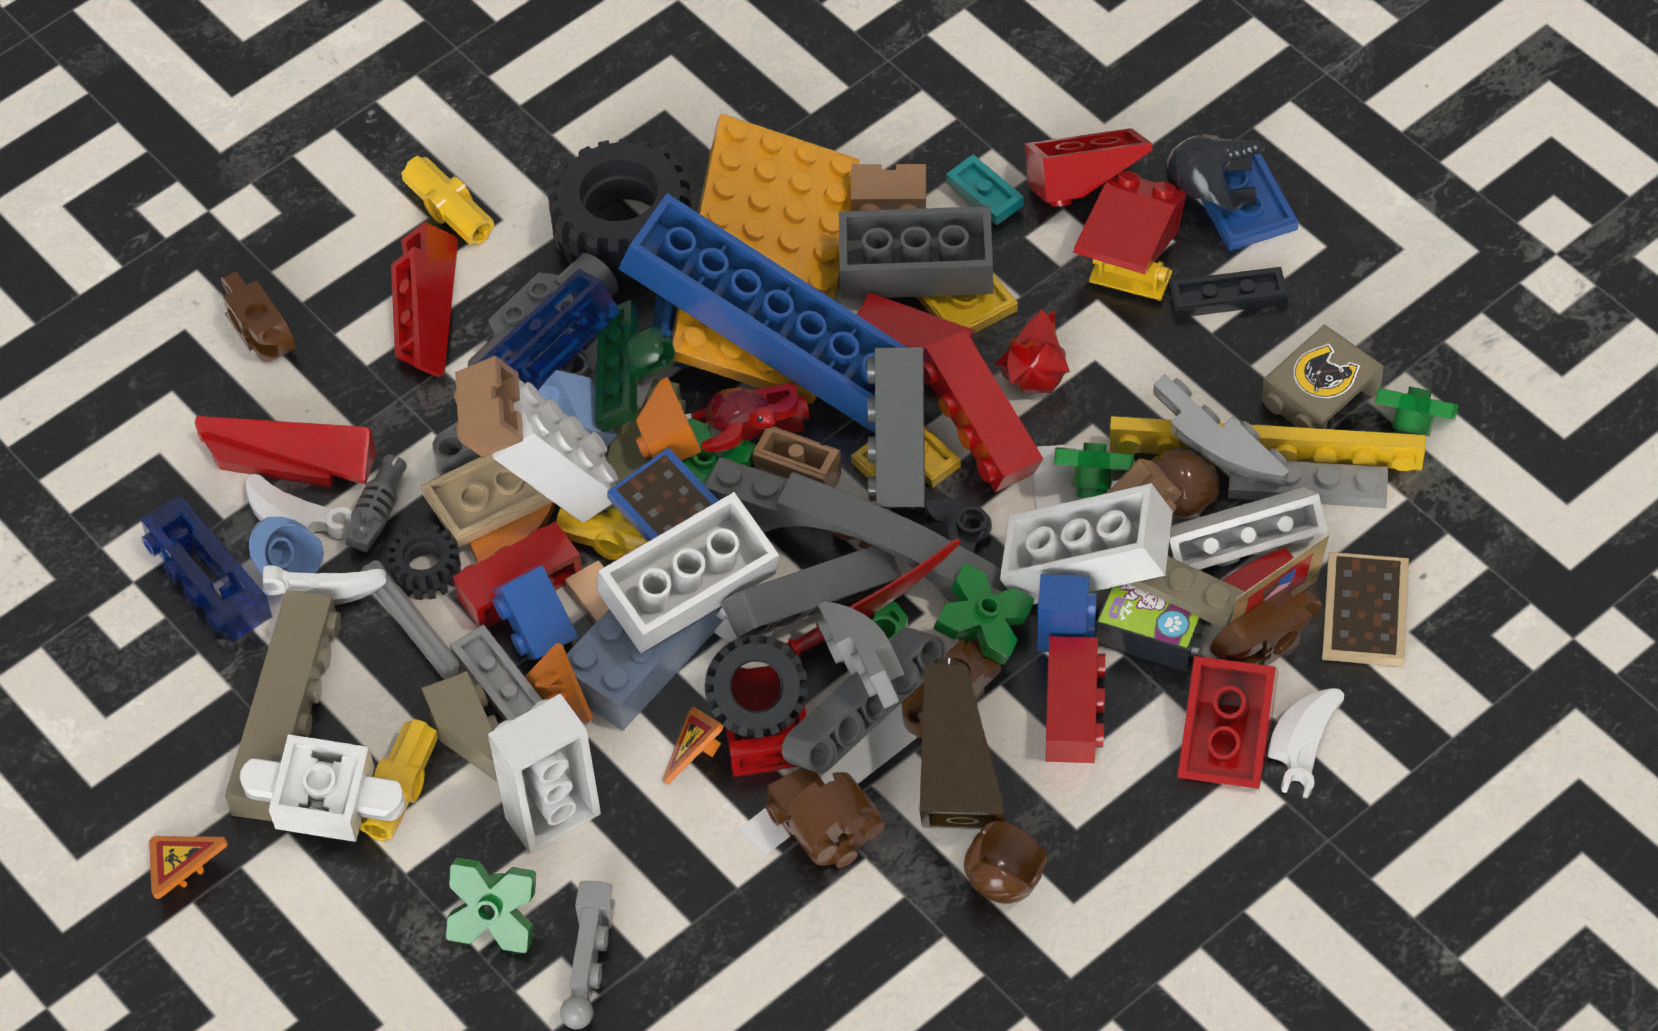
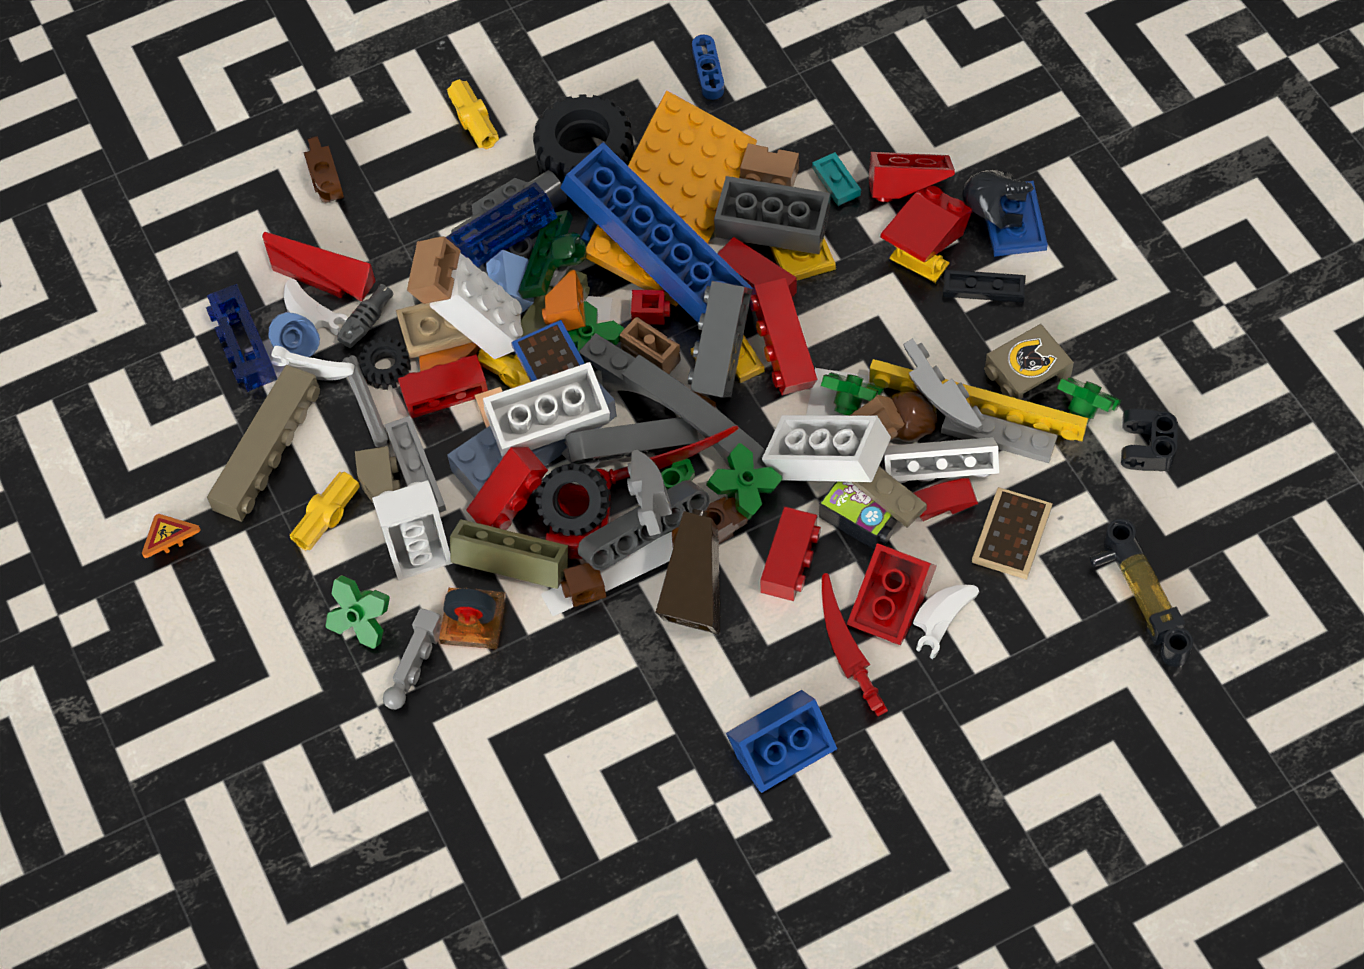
camera: 15 degrees right, 5 degrees up
white brick [240,734,405,842] -> none
red wedge [391,222,458,377] -> none
blue brick [493,565,578,660] -> none
orange piece [525,643,593,723] -> none
orange piece [662,707,723,784] -> none
animal [691,388,798,452] -> none
reddish brown brick [785,772,885,868] -> none
black plate [925,498,992,552] -> none
reddish brown piece [964,820,1048,904] -> none
red hair [994,310,1070,394] -> none
blue brick [1037,573,1097,652] -> none
reddish brown piece [1210,588,1322,666] -> none
sticker [1231,534,1330,622] -> none
none -> plate [439,587,506,649]
none -> olive brick [450,519,568,589]
none -> red brick [466,447,548,530]
none -> blue beam [692,34,724,100]
none -> blue slope [726,690,837,793]
none -> red sword [822,573,888,717]
none -> black piece [1090,519,1194,667]
none -> black piece [1121,409,1178,472]

